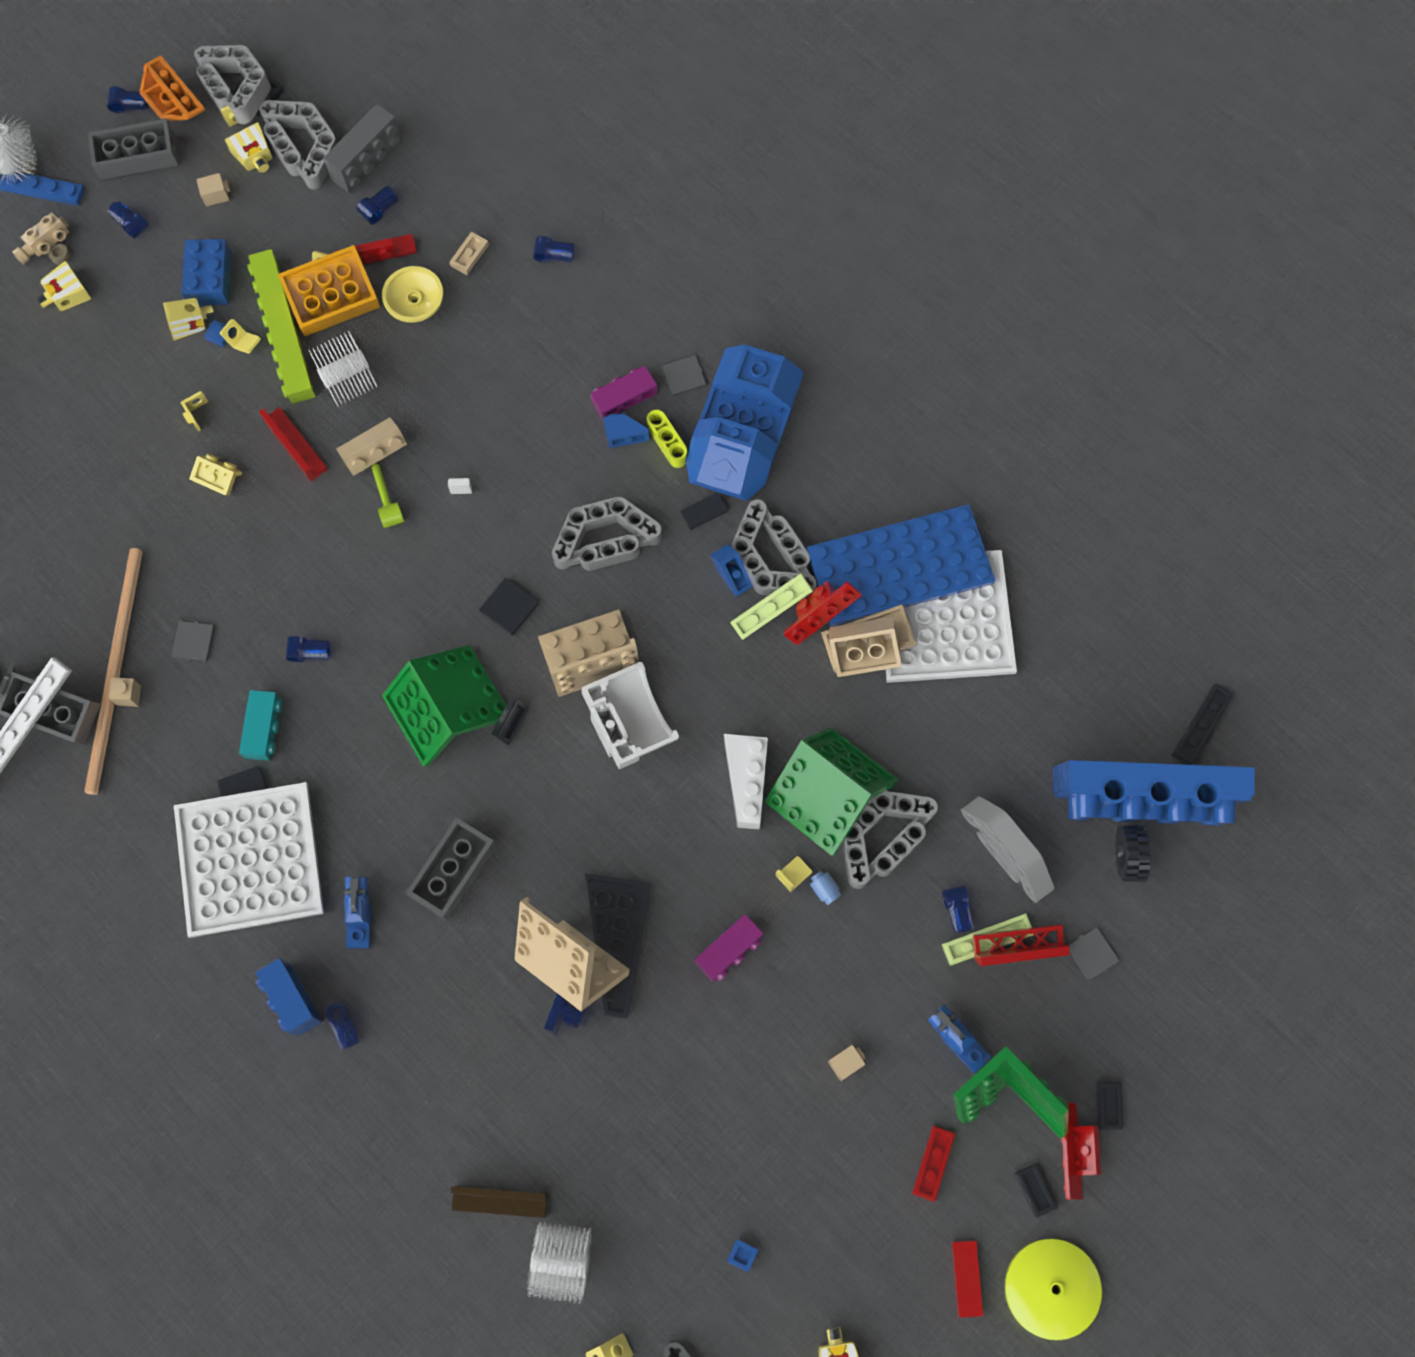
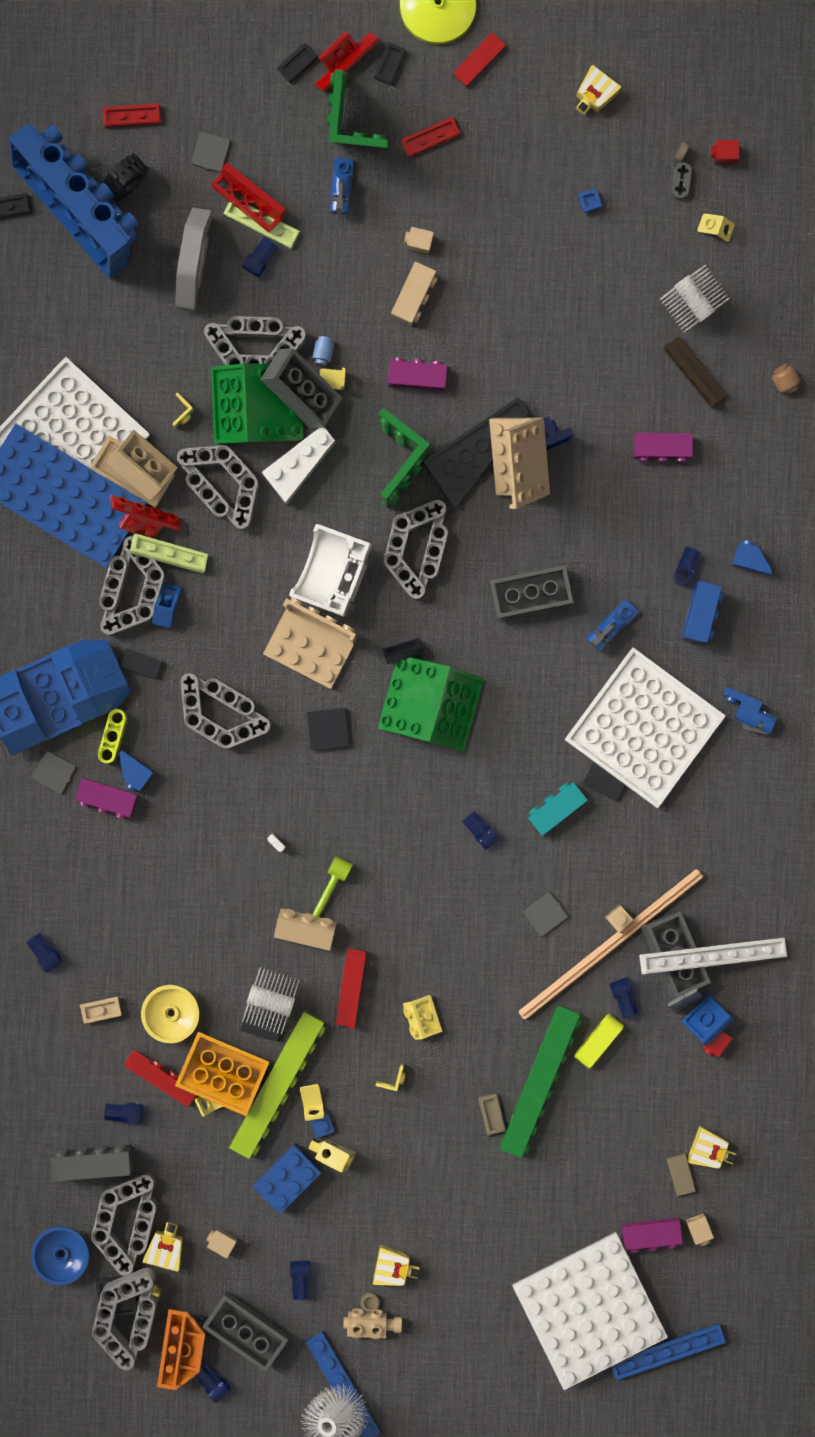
camera: 130 degrees left, 15 degrees up
none -> blue dish [31,1226,89,1285]
none -> red tile [103,104,161,128]
none -> light yellow bracket [173,392,194,428]
none -> light grey piece [177,445,259,531]
none -> dark grey brick [260,348,342,428]
none -> green bracket [378,408,430,508]
none -> light grey piece [384,500,448,600]
none -> tan brick [391,262,438,326]
none -> dark tan tile [478,1093,506,1136]
none -> green brick [499,1004,581,1158]
none -> neon yellow beam [574,1013,624,1069]
none -> clear blue piece [609,977,638,1018]
none -> magenta brick [633,433,693,462]
none -> blue plate [722,687,776,734]
none -> blue slope [731,540,772,575]
none -> medium nougat head [772,364,800,394]

